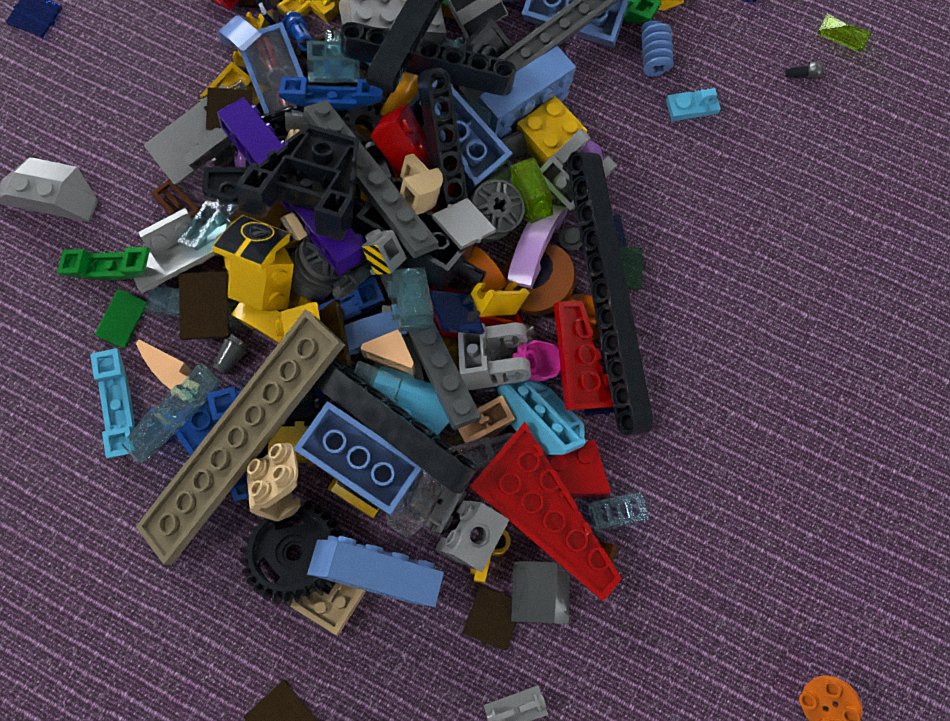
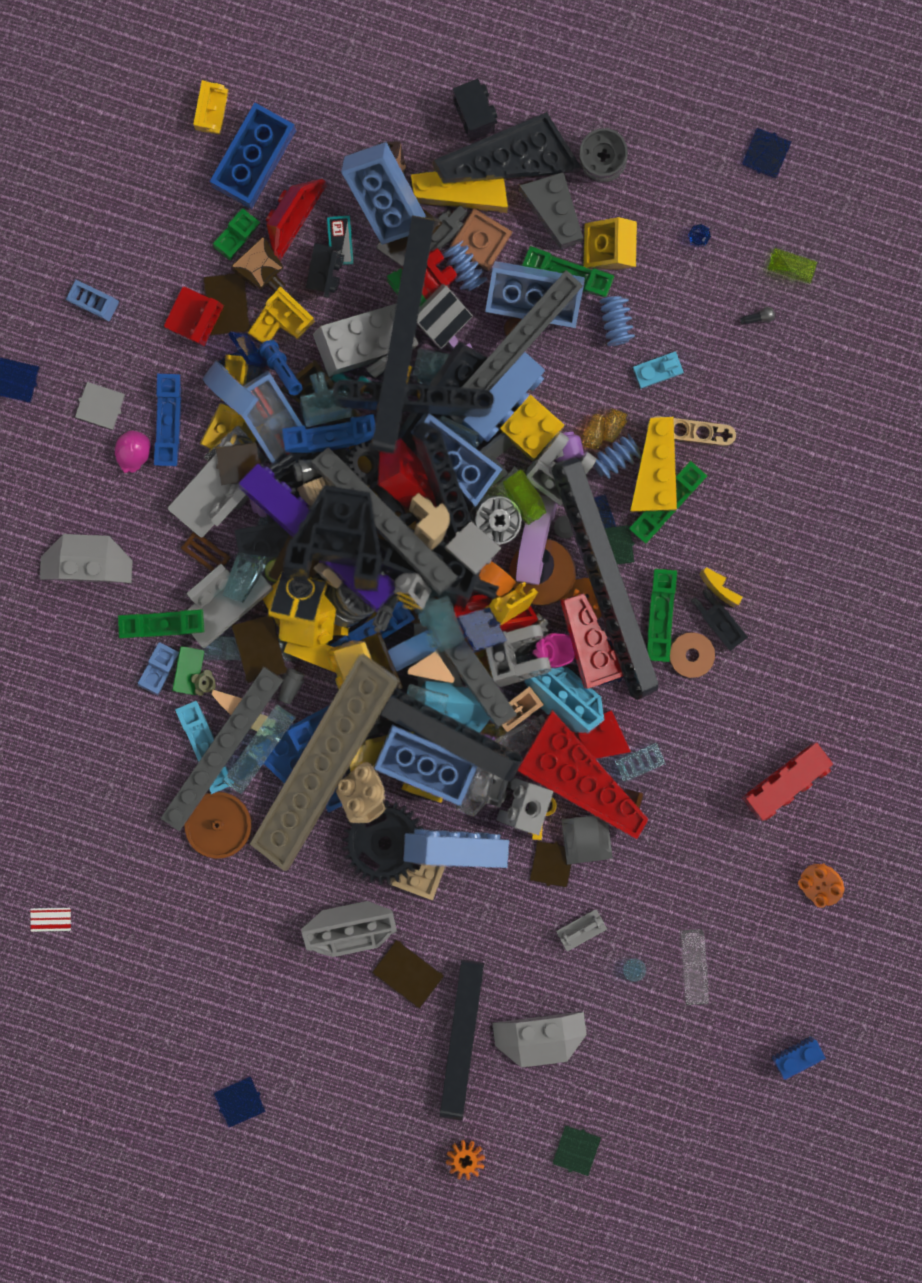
camera: 10 degrees left, 15 degrees up
none -> light grey piece [75,382,125,430]
none -> dark pink hair [115,430,151,473]
none -> medium blue slope [138,642,179,696]
none -> blue slope [154,373,181,466]
none -> dark grey plate [161,667,284,831]
none -> dark orange piece [185,792,252,859]
none -> olive plate [191,670,216,696]
none -> light grey wedge [301,901,397,957]
none -> clear yellow cone [581,414,606,449]
none -> medium blue piece [593,434,641,479]
none -> clear yellow cone [602,408,628,443]
none -> green slope [629,461,707,544]
none -> yellow wedge [630,417,677,512]
none -> tan beam [647,416,736,447]
none -> green slope [647,569,677,662]
none -> nougat tile [670,632,715,678]
none -> black hinge [691,589,748,652]
none -> yellow slope [699,567,742,607]
none -> red wedge [741,742,833,821]

